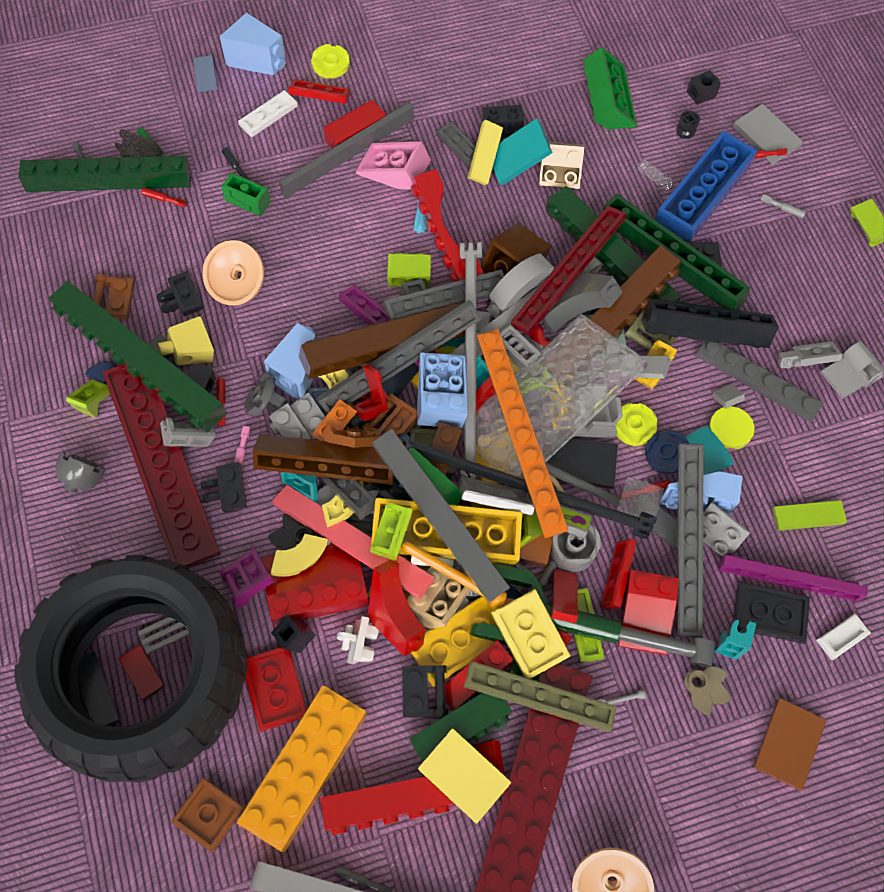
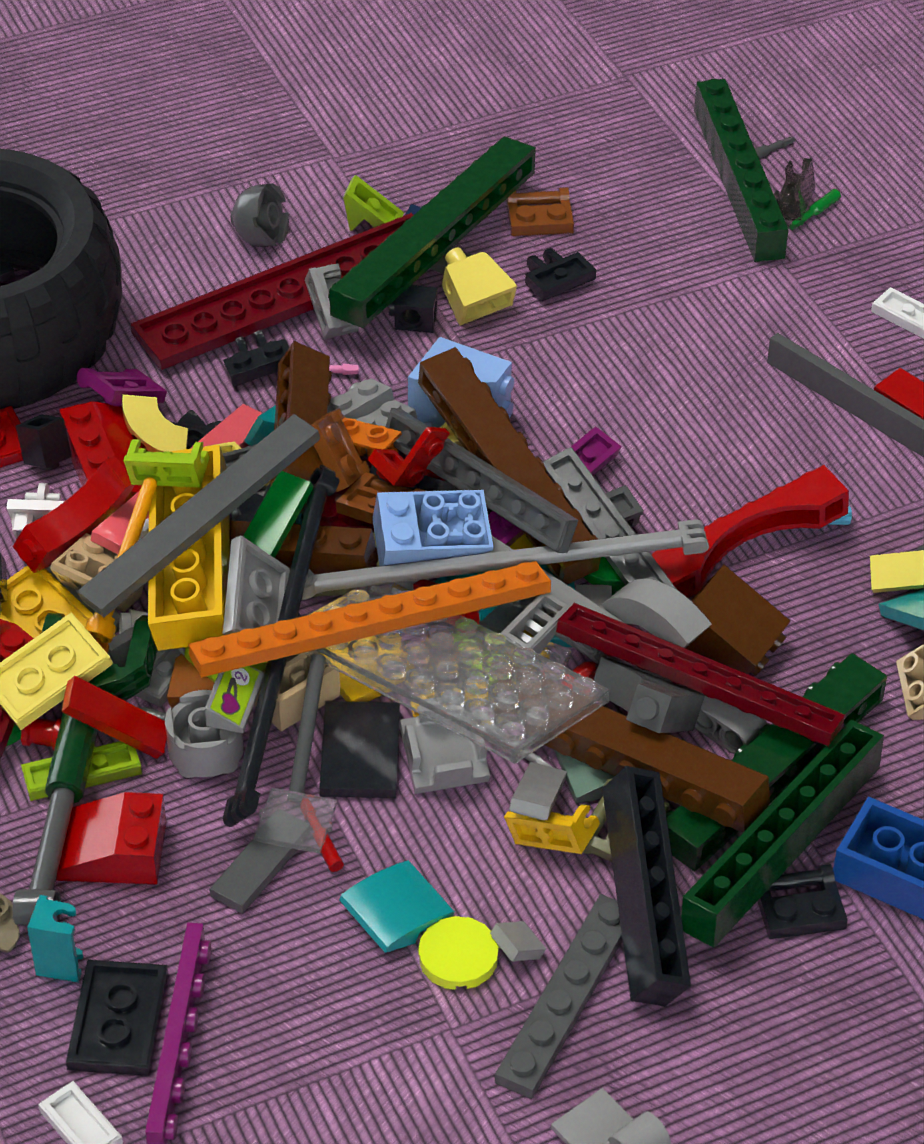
camera: 85 degrees right, 20 degrees down
red piece [141,187,187,207] -> none
light nougat dish [203,240,264,306] -> none
red piece [216,378,226,426] -> none
black piece [221,147,250,180] -> none
green brick [221,173,271,216] -> none
dark grey tile [244,373,288,417] -> none
bright pink slope [356,141,431,189] -> none
lime brick [387,253,431,288] -> none
red tile [600,538,637,610] -> none
neon yellow tile [616,403,657,446] -> none
dark blue tile [645,430,689,474] -> none
light blue slope [659,471,743,515] -> none
dark grey tile [677,444,704,637] -> none
light grey hinge [703,503,751,557] -> none
lime tile [772,500,847,531] -> none
light grey hinge [777,341,843,368] -> none

